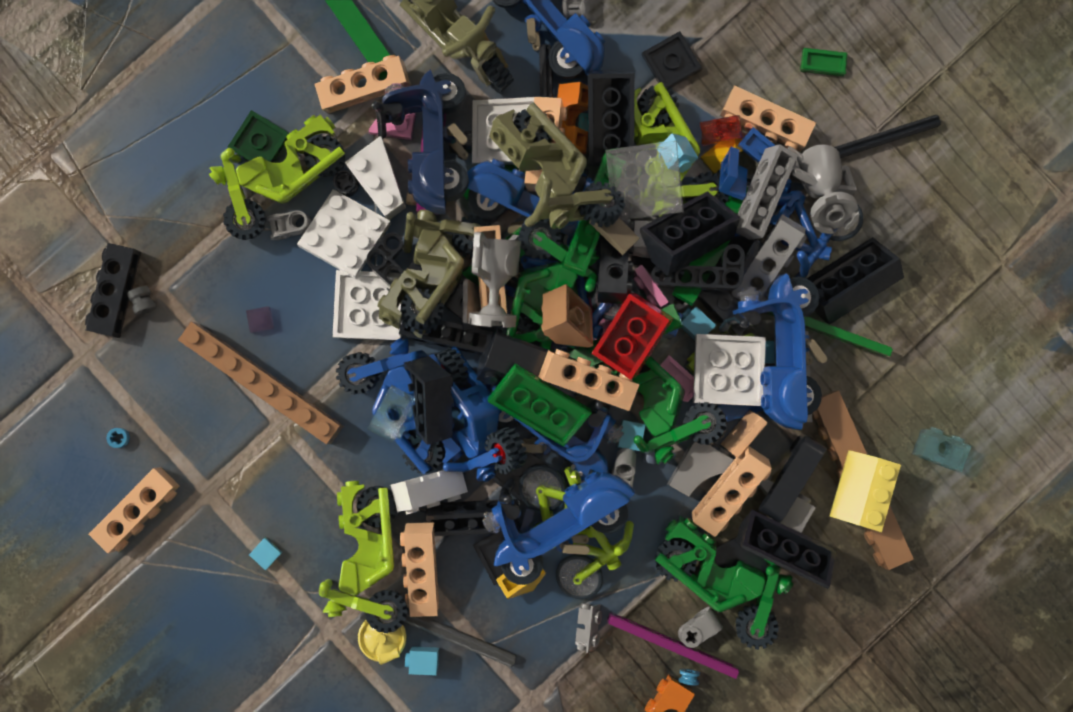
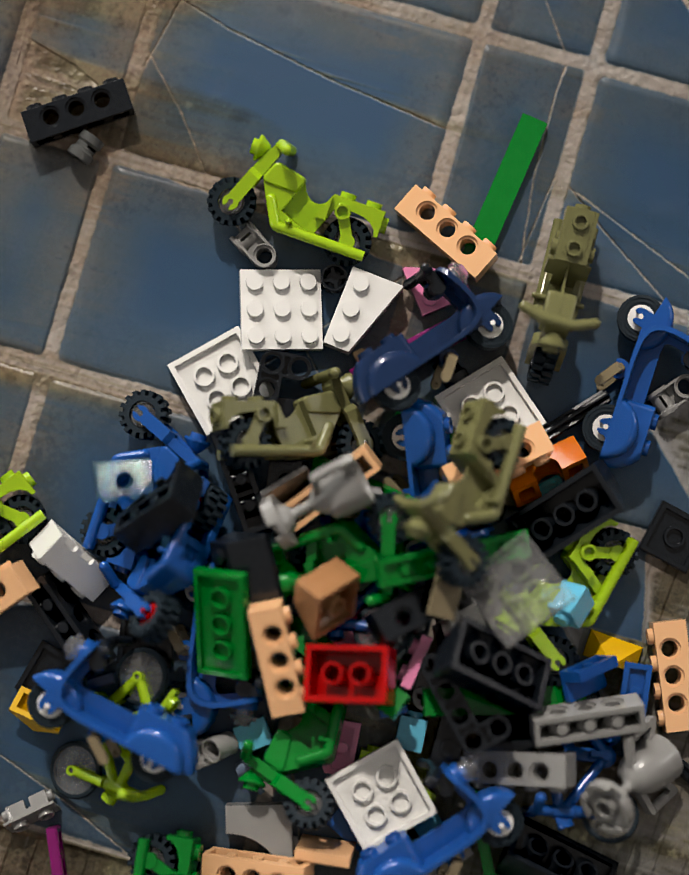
camera: 60 degrees right, 0 degrees up
medium nougat brick [178,322,344,445] -> none
dark green plate [228,110,289,163] -> none
clear purple plate [246,306,274,333] -> none
clear red hips [700,115,742,145] -> none
none -> green hinge [280,571,300,595]

